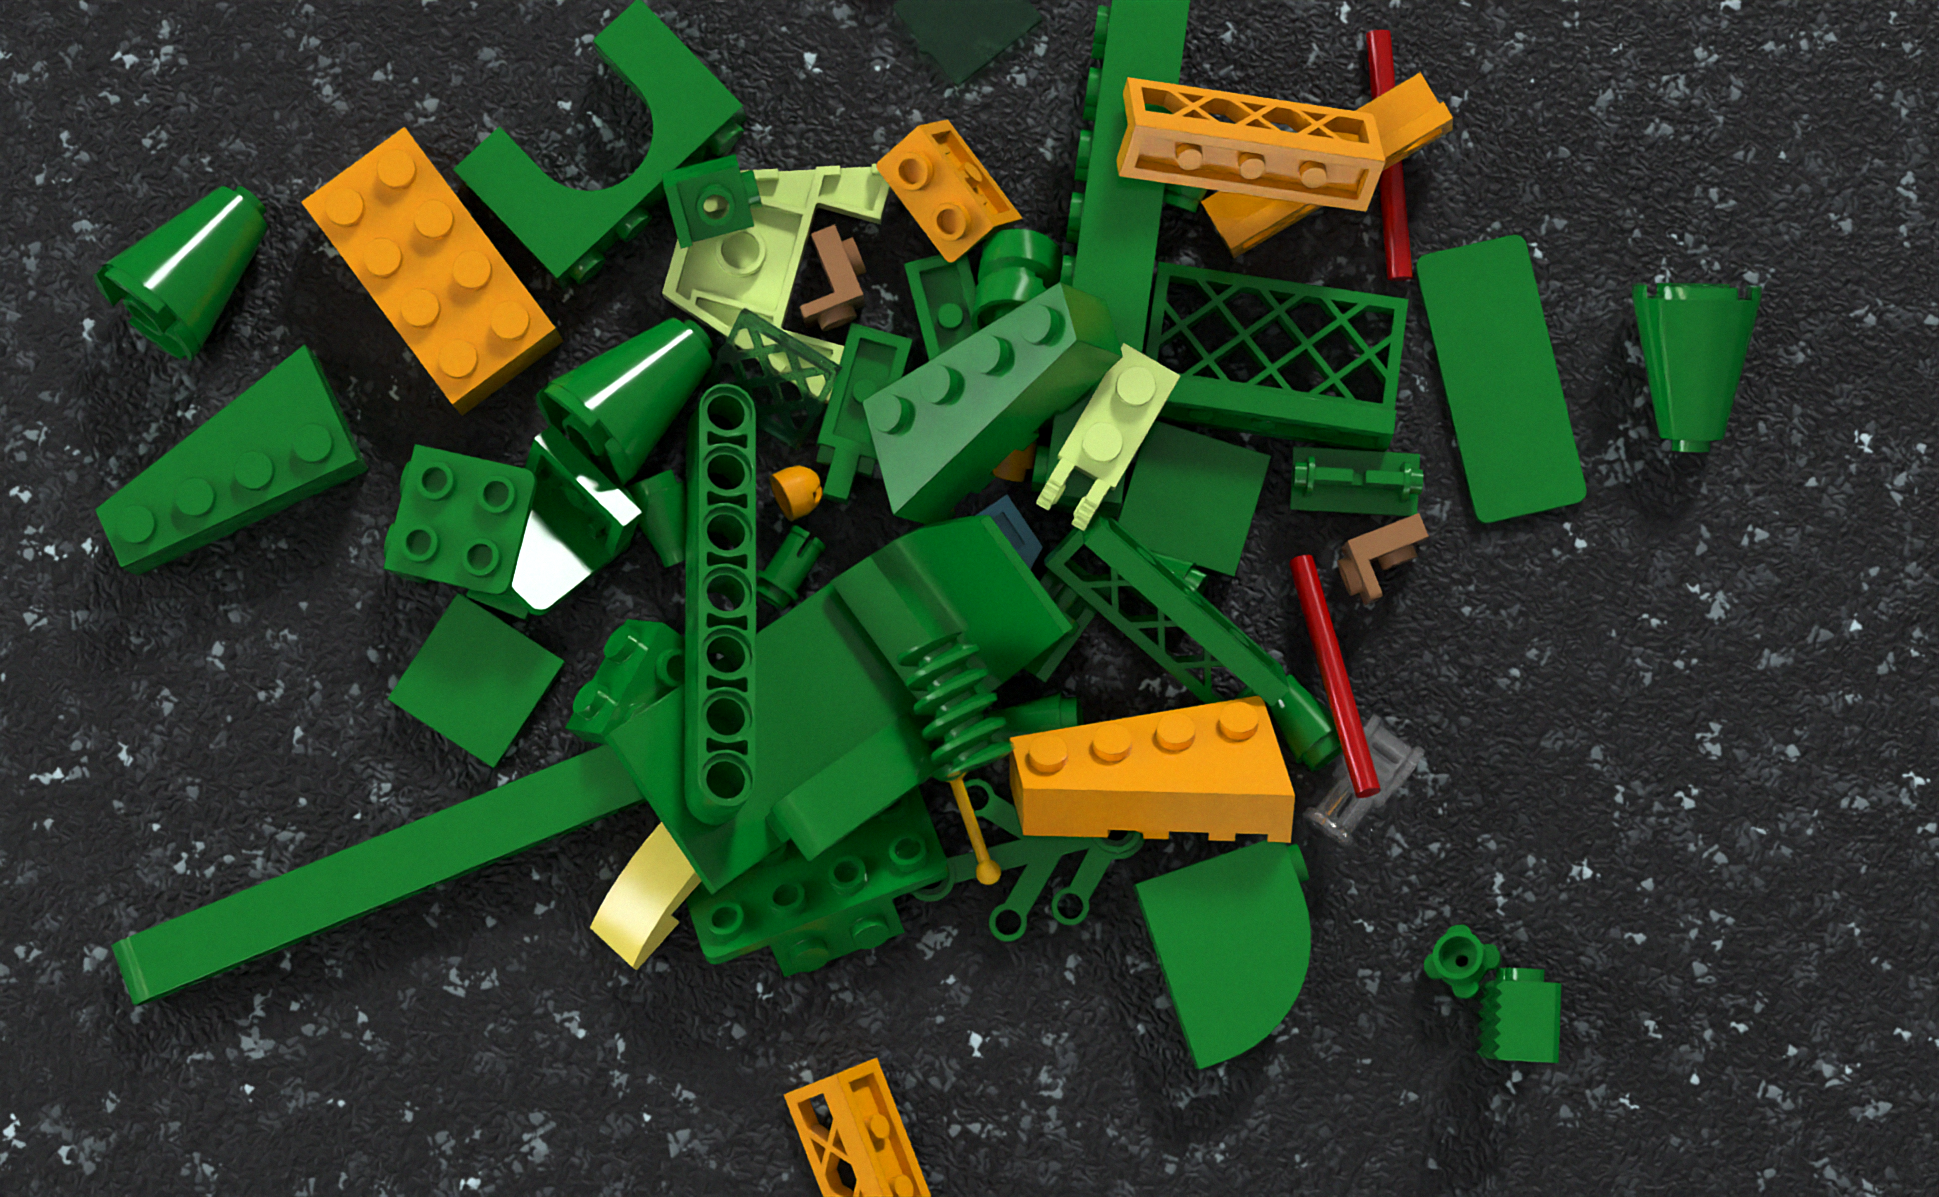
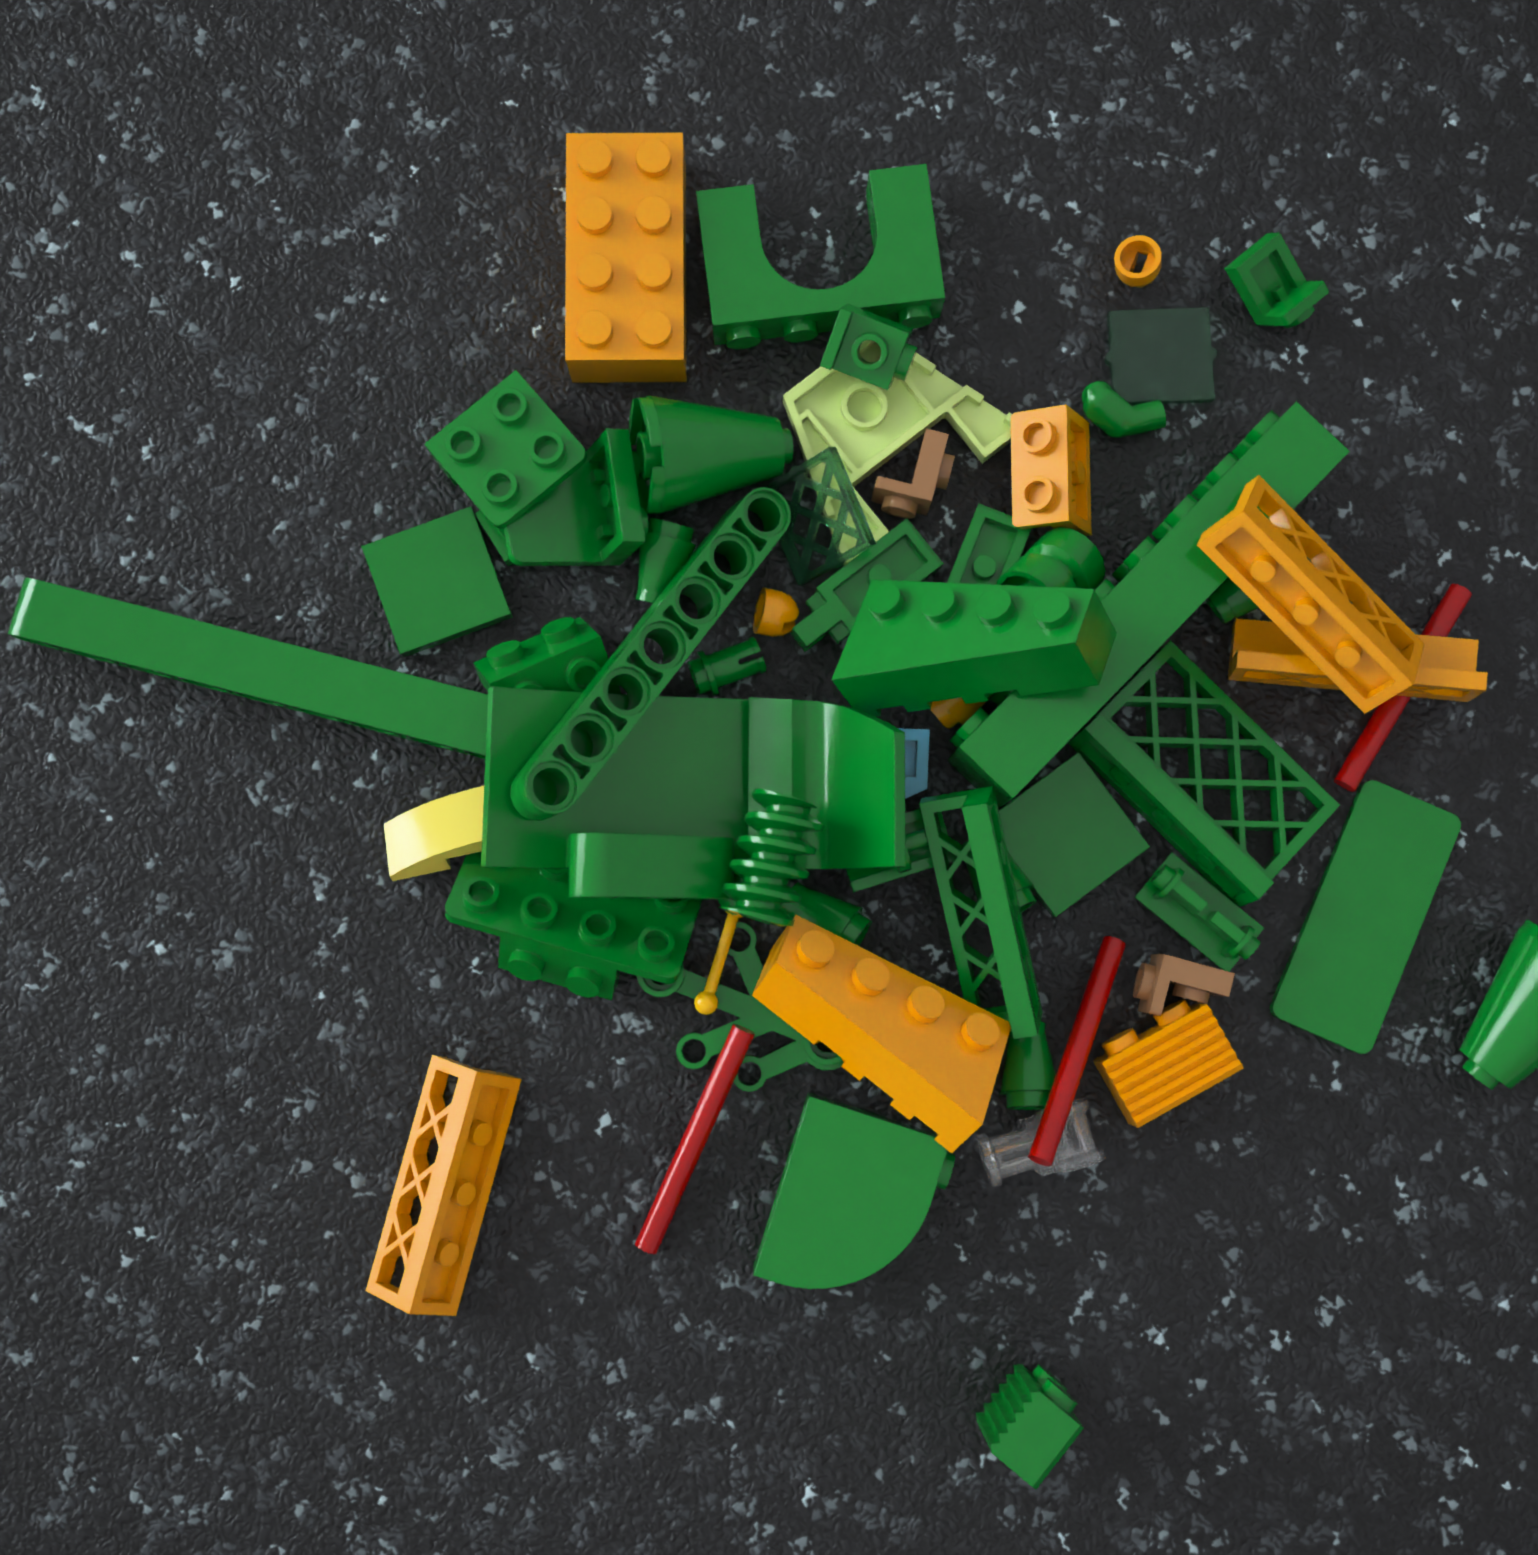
camera: 35 degrees right, 0 degrees up
green cone [93,186,268,361] -> none
green wedge [95,344,369,576] -> none
yellowish green hinge [1036,343,1180,531] -> none
green plate [1424,925,1501,999] -> none
none -> red bar [635,1024,755,1254]
none -> green arm [1081,381,1166,438]
none -> light orange brick [1093,999,1244,1128]

